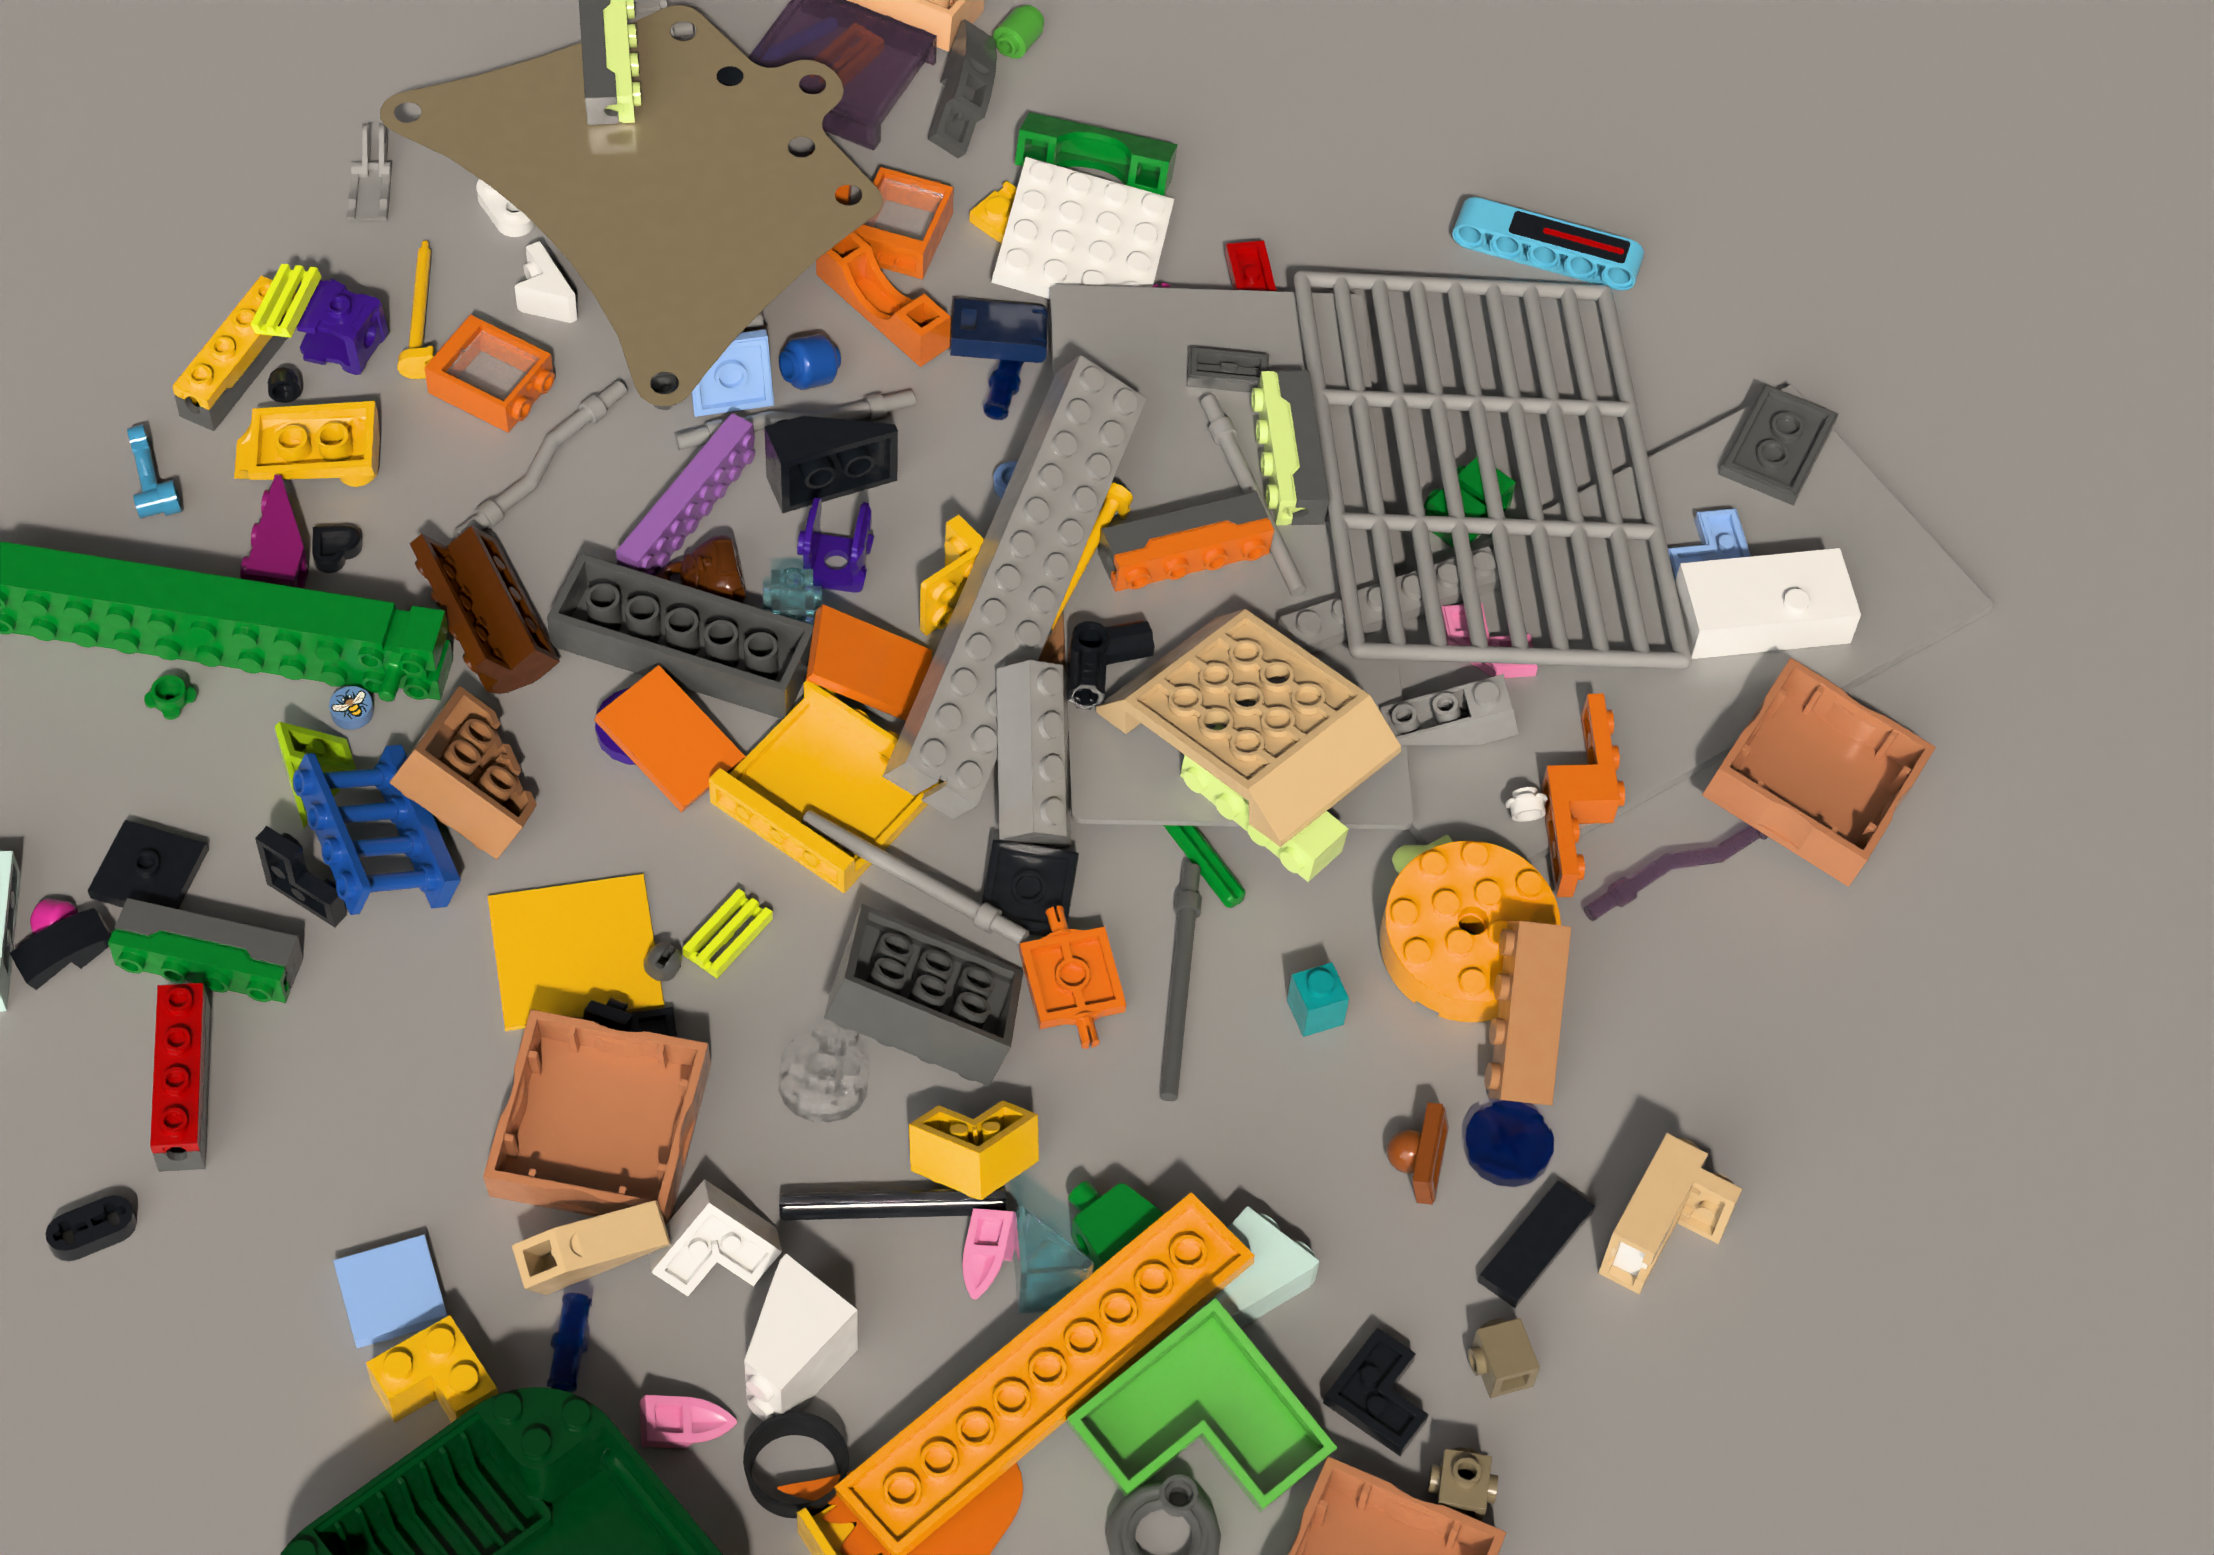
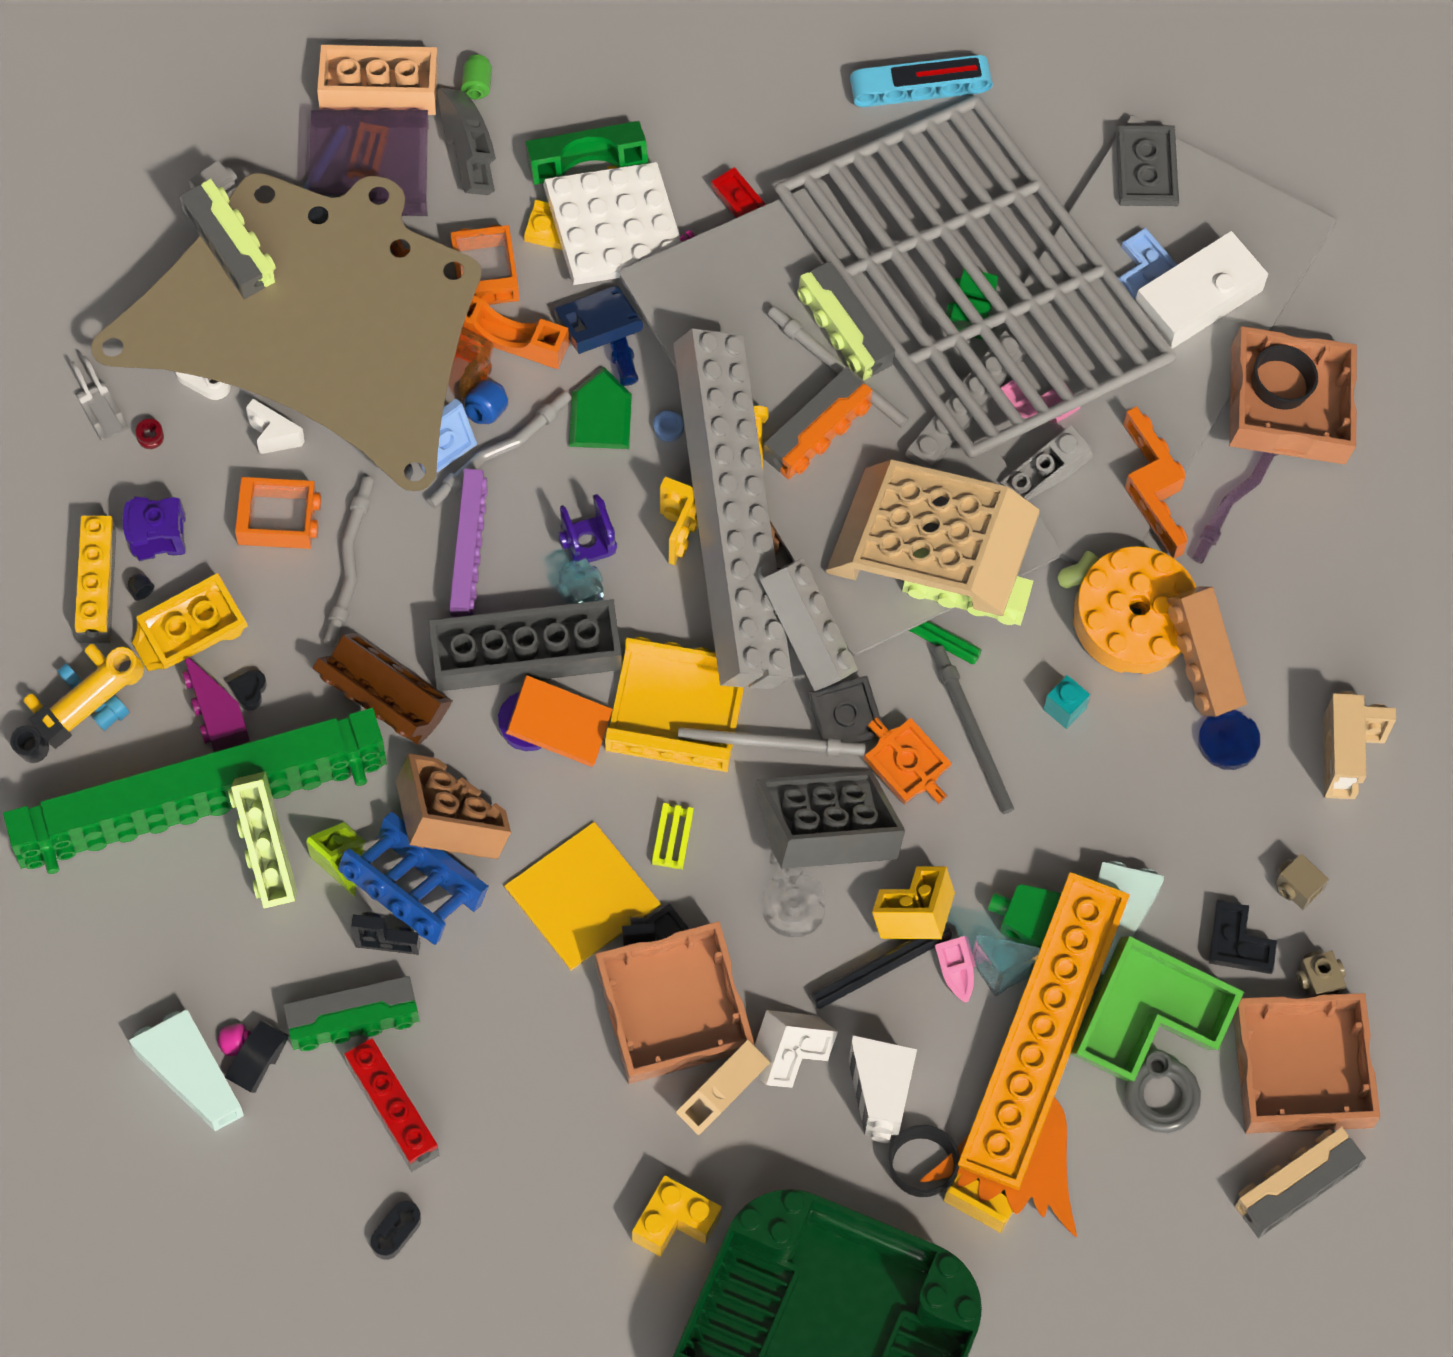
camera: 25 degrees left, 10 degrees up
black plate [88,820,208,909] -> none
green plate [144,675,197,720] -> none
neon yellow tile [251,264,322,338] -> none
medium blue tile [329,686,374,730] -> none
light blue tile [333,1234,447,1349] -> none
yellow piece [397,241,434,379] -> none
clear blue pin [547,1293,593,1392] -> none
bright pink plate [639,1395,737,1449] -> none
dark grey hinge [643,942,682,982] -> none
reddish brown piece [656,535,747,603] -> none
black slope [764,416,898,514] -> none
orange tile [806,604,933,721] -> none
black piece [1067,620,1155,710] -> none
dark grey tile [1187,347,1269,393] -> none
dark orange tile [1387,1102,1449,1205] -> none
black tile [1478,1180,1595,1308] -> none
white plate [1505,787,1548,822] -> none
none -> yellow piece [10,644,144,763]
none -> dark red bush [135,418,164,449]
none -> yellowish green brick [228,771,297,908]
none -> clear orange piece [454,327,493,402]
none -> green tile [569,366,632,449]
none -> black tyre [1251,345,1318,410]

